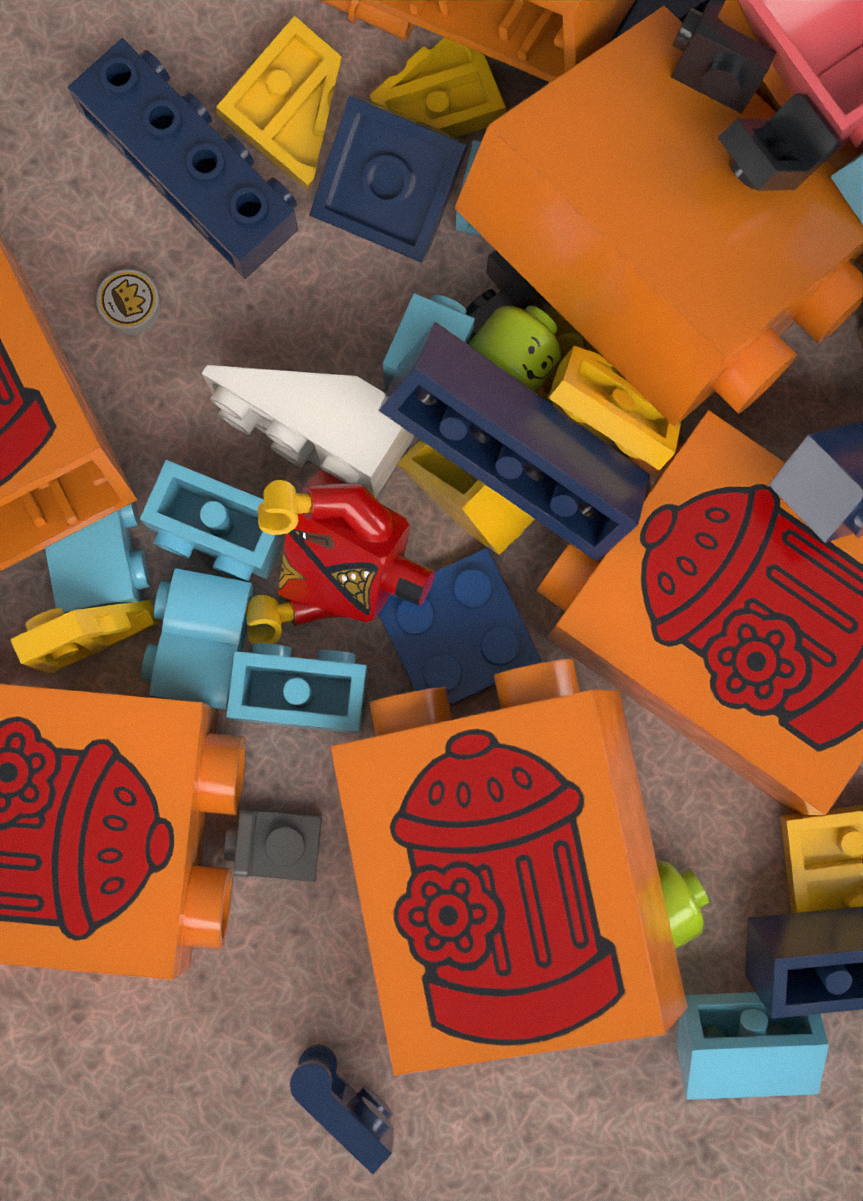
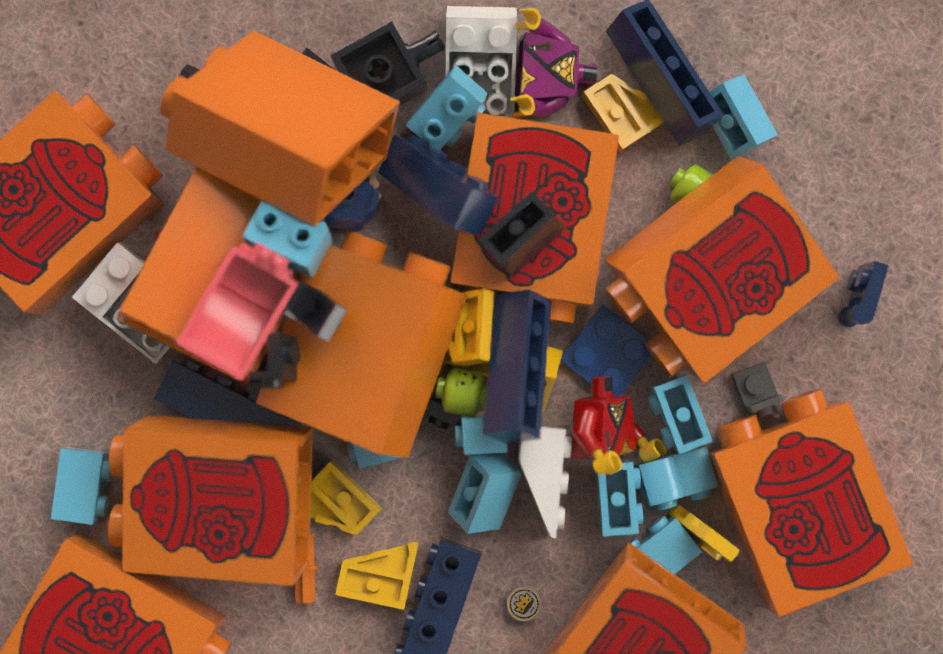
camera: 110 degrees left, 5 degrees up
dark blue tile [309,94,470,263] -> none
none -> medium azure brick [448,452,523,534]
none -> black brick [478,190,566,277]

